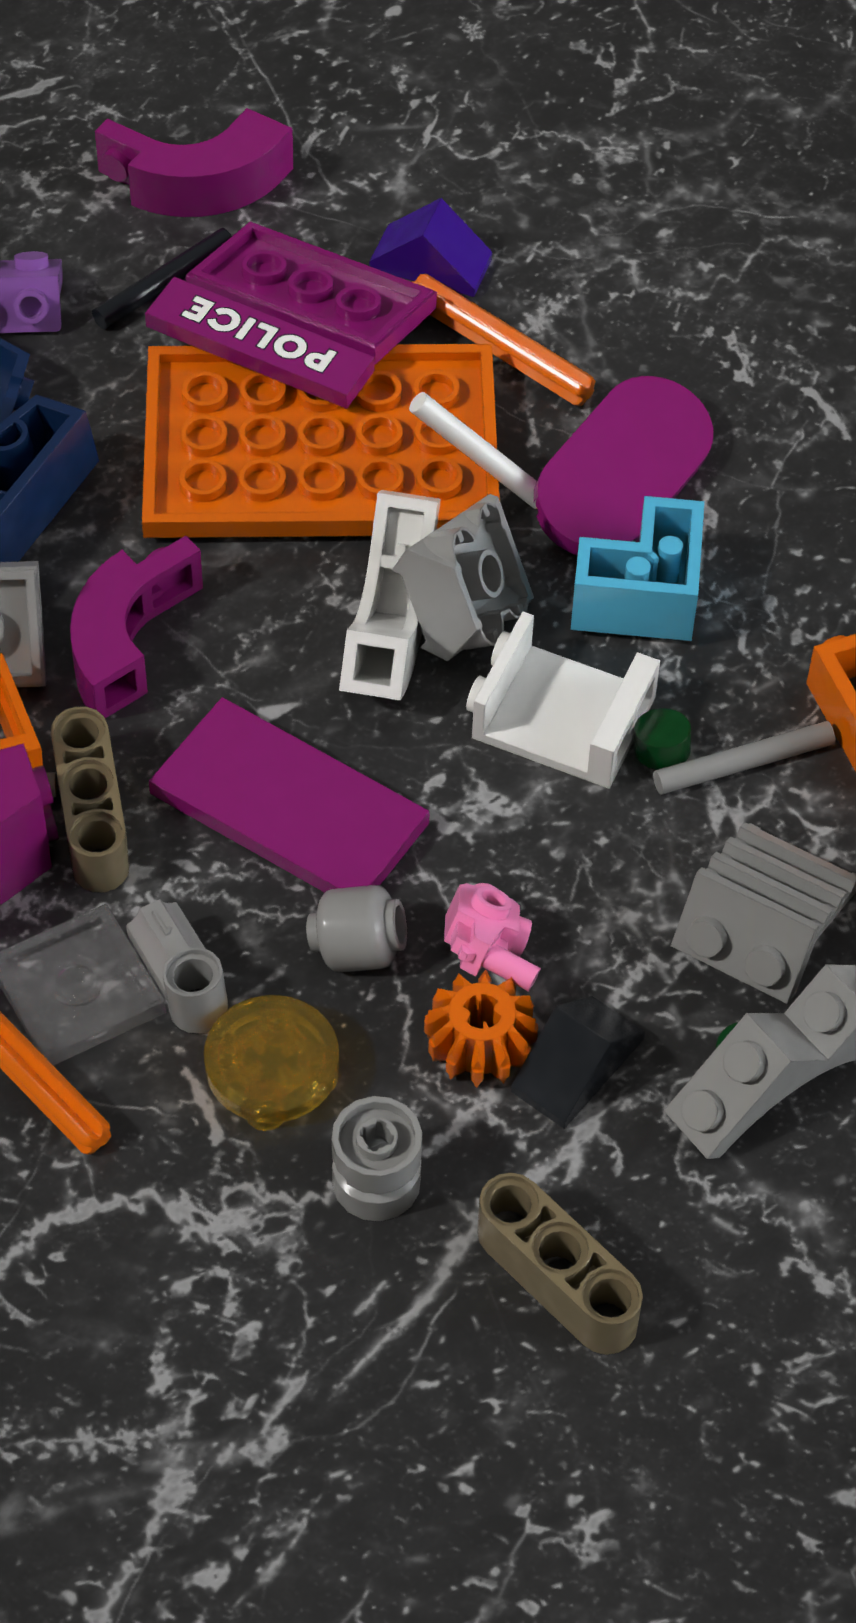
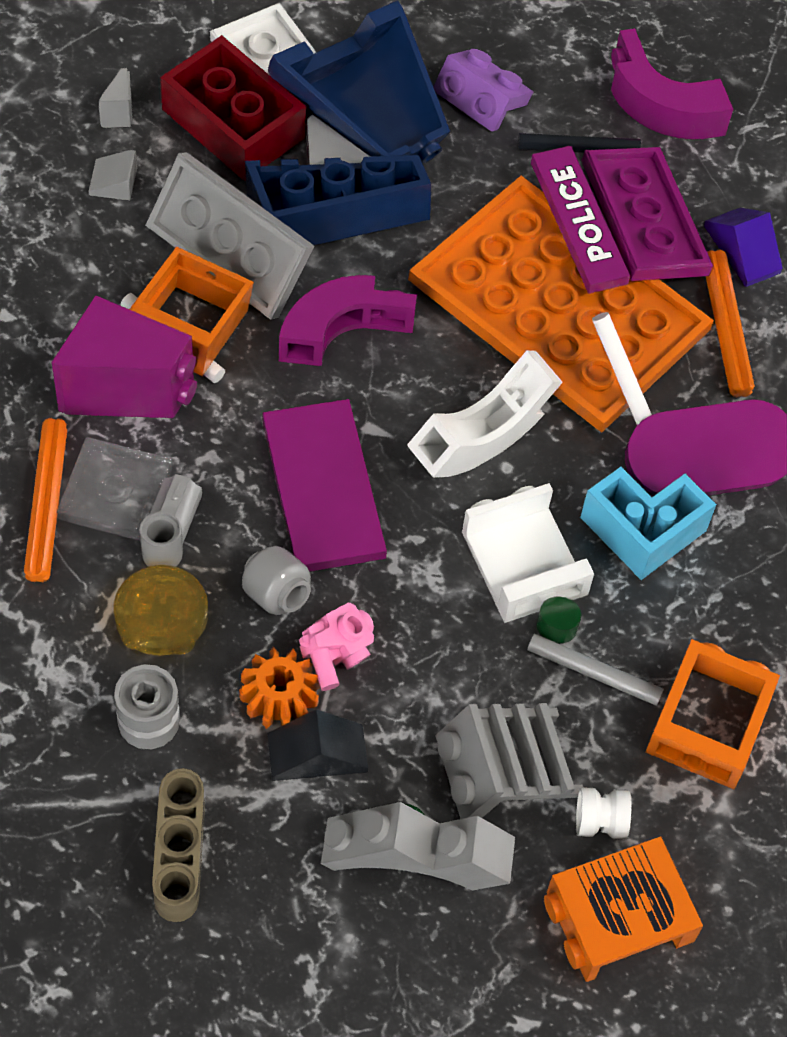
camera: 40 degrees right, 5 degrees up
dark tan beam [51,707,130,892] -> none
light grey slope [391,494,534,661] -> none

